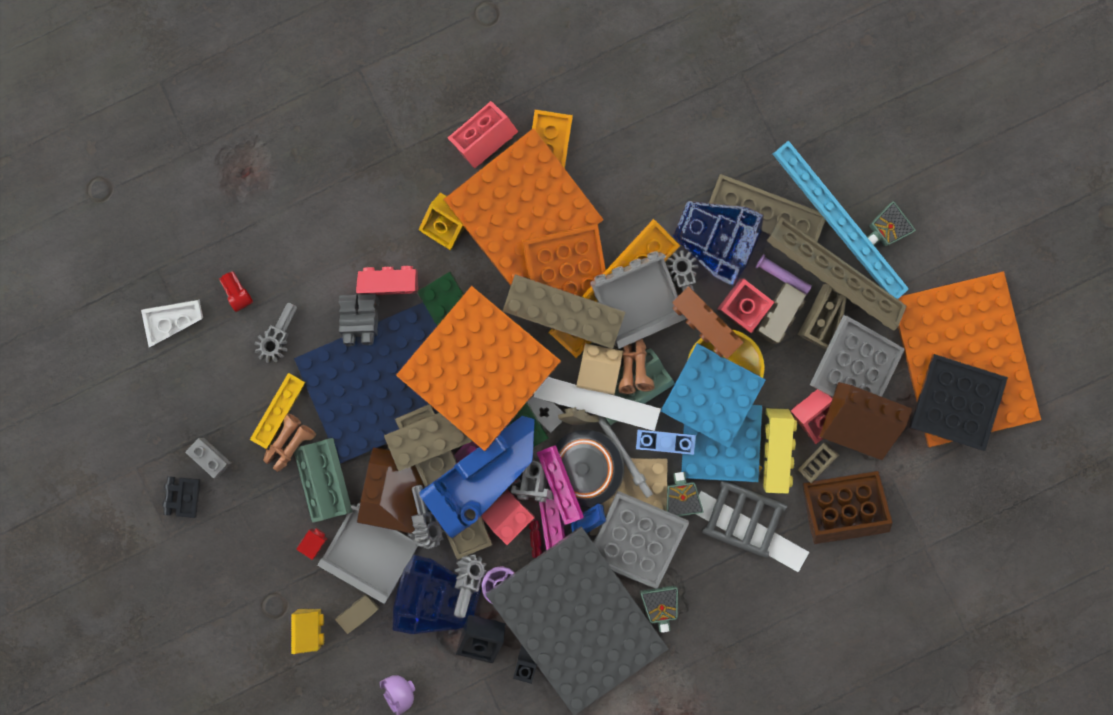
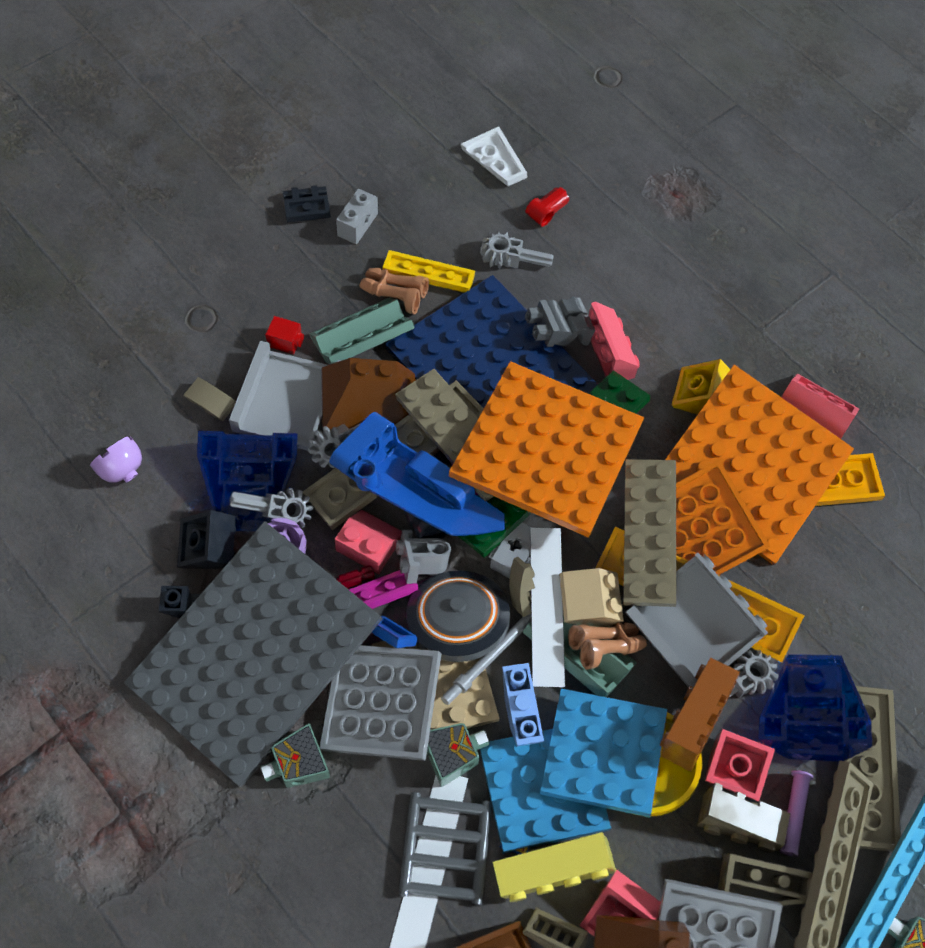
camera: 70 degrees right, 25 degrees down
yellow slope [291,609,324,654] -> none
dark pink plate [537,445,584,525] -> none

